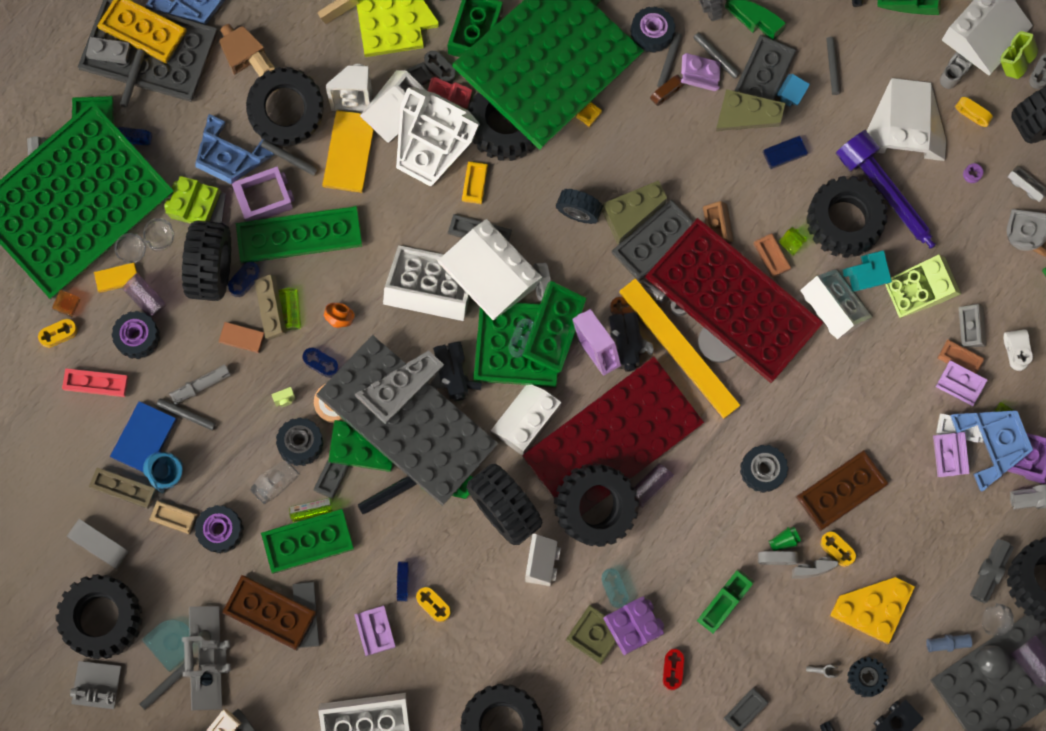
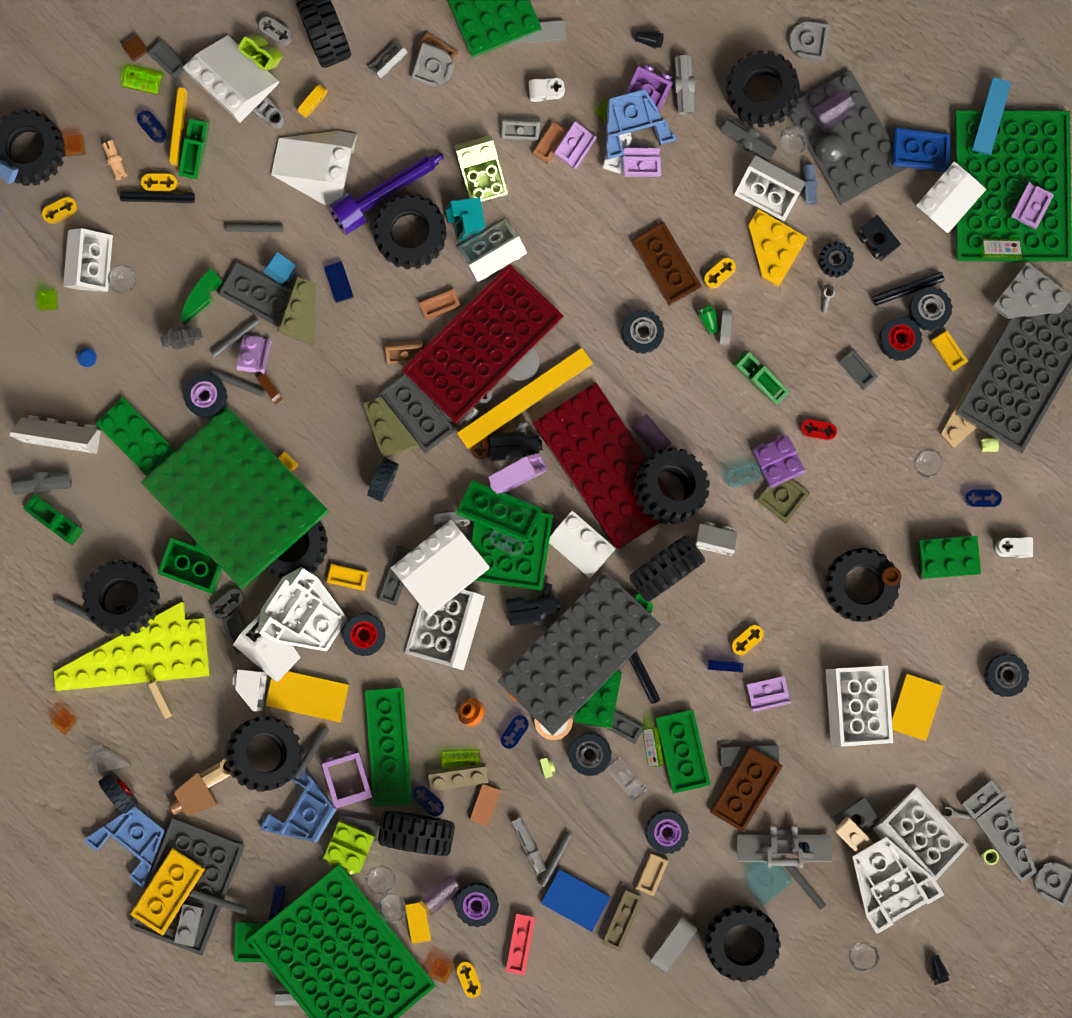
camera: 85 degrees left, 10 degrees up
light grey hinge [70,661,121,709] -> none
dark azure helmet [143,452,183,494] -> none
light grey wing [355,351,444,425] -> none
coral slope [428,77,472,109] -> none
clear neon green tile [779,226,807,256] -> none
light grey slope [792,557,838,579] -> none
medium lavender bush [963,163,983,183] -> none
none -> black wheel [343,613,386,656]
none -> white slope [734,155,806,221]

